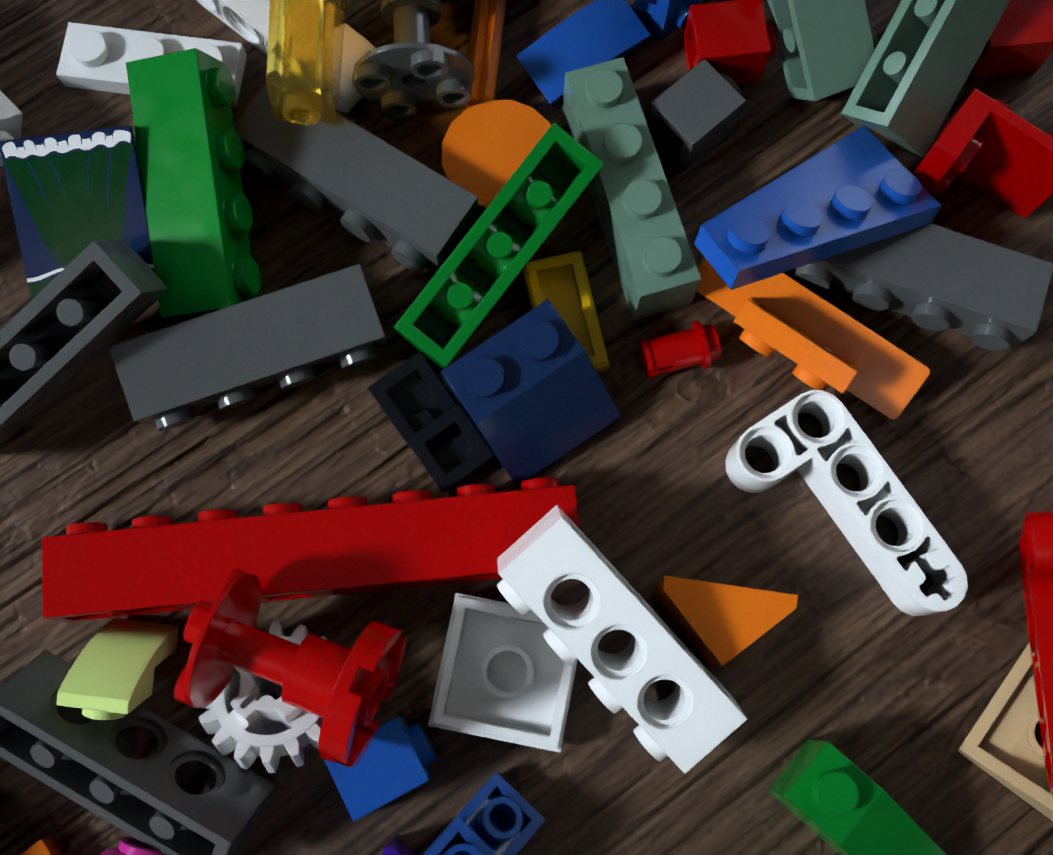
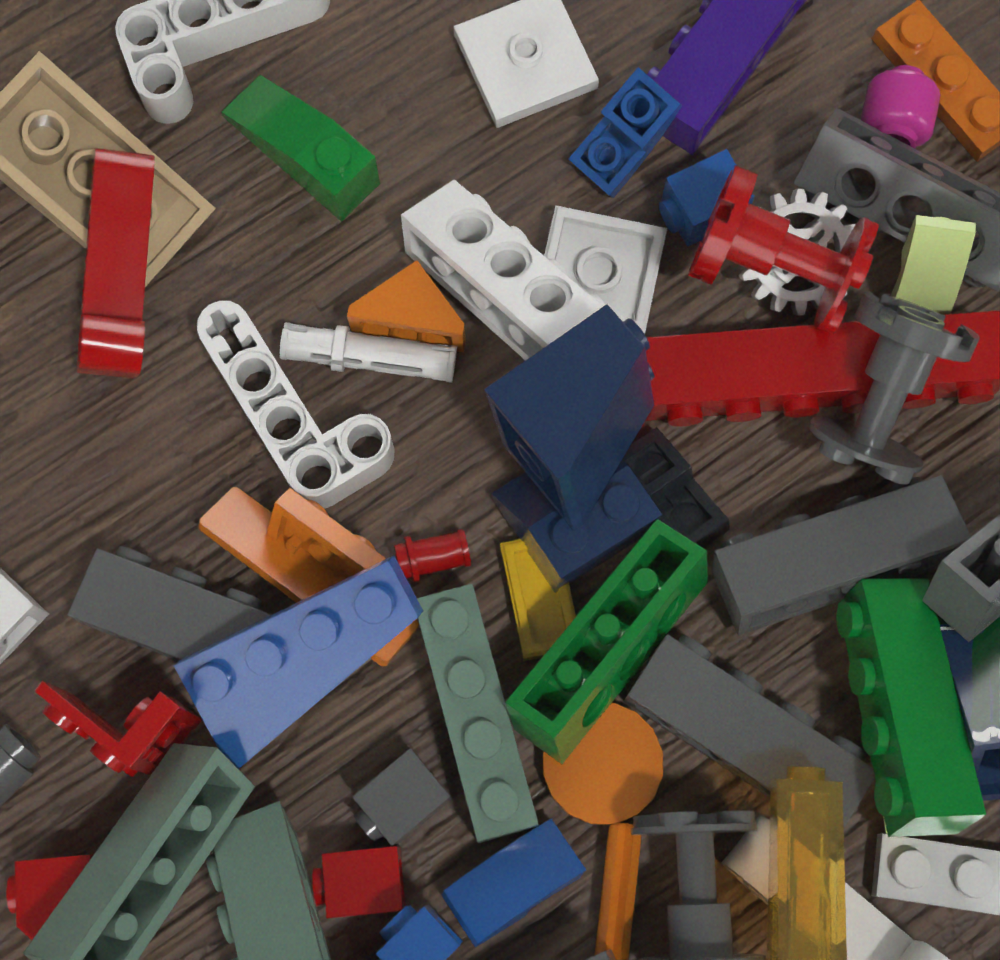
camera: 175 degrees left, 0 degrees up
none -> white pin [280,322,457,383]
none -> dark blue slope [484,304,655,531]
none -> dark grey piece [809,292,980,484]

